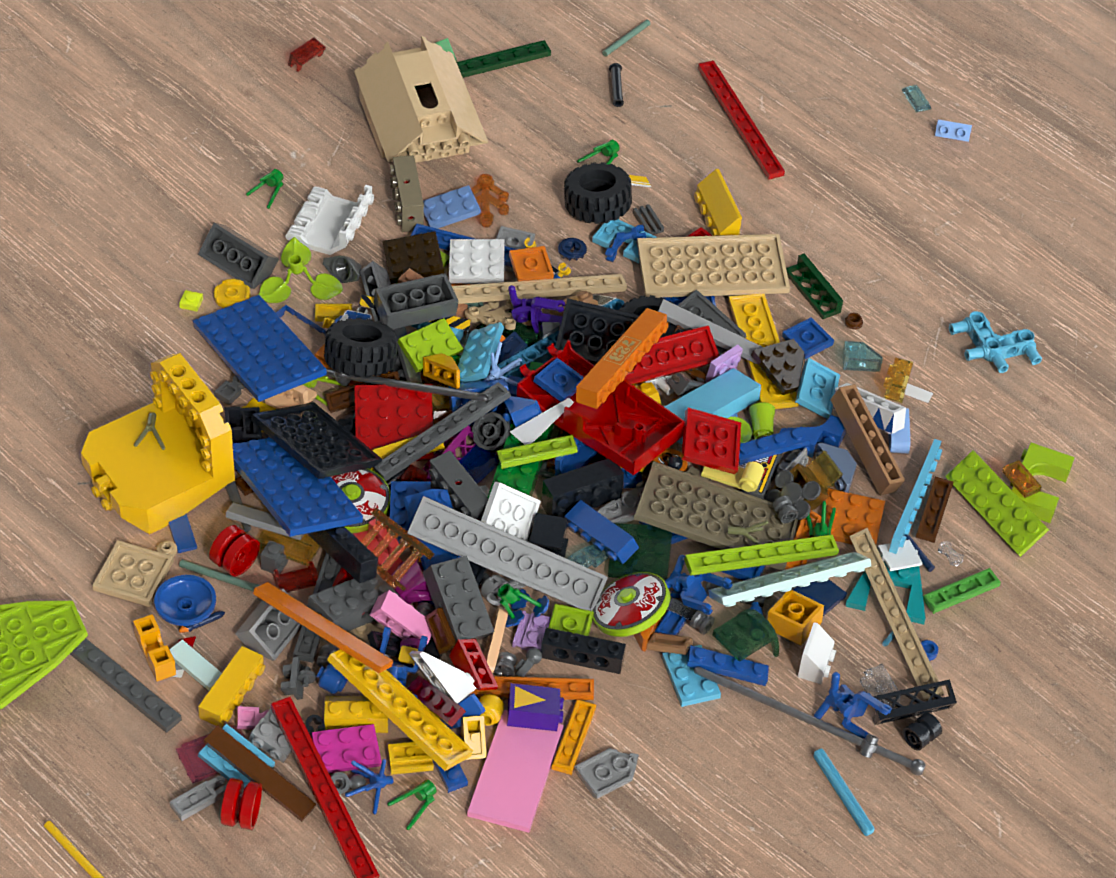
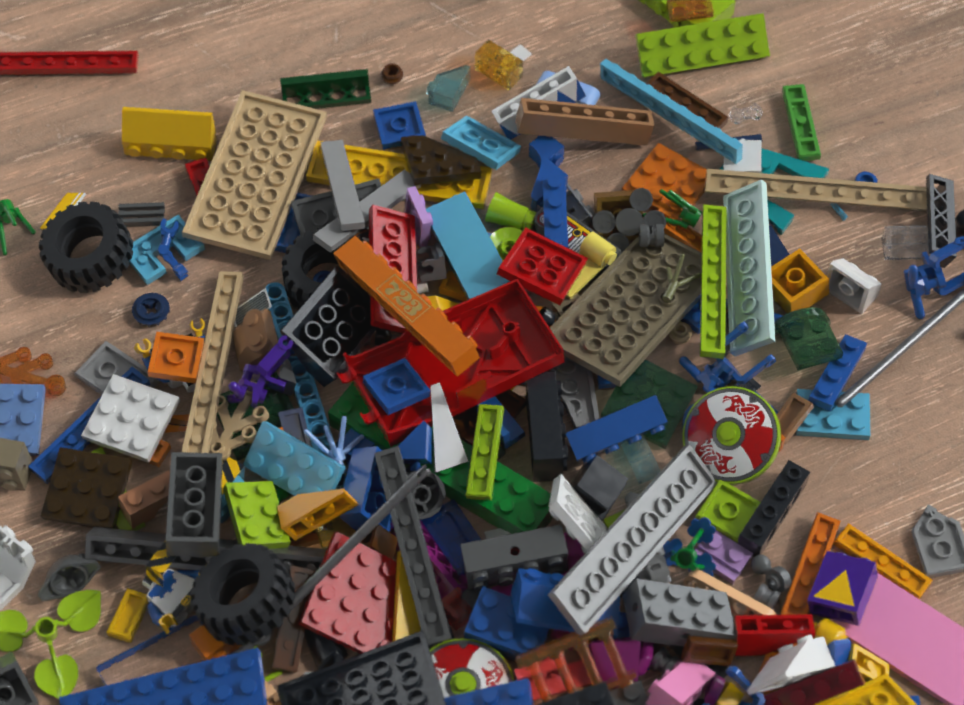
camera: 65 degrees left, 10 degrees up
flat silver wheel [690,610,715,635] -> none
clear yellow piece [807,450,843,491] -> none
sand blue slope [815,443,857,493] -> none
none -> light grey tile [320,140,365,231]

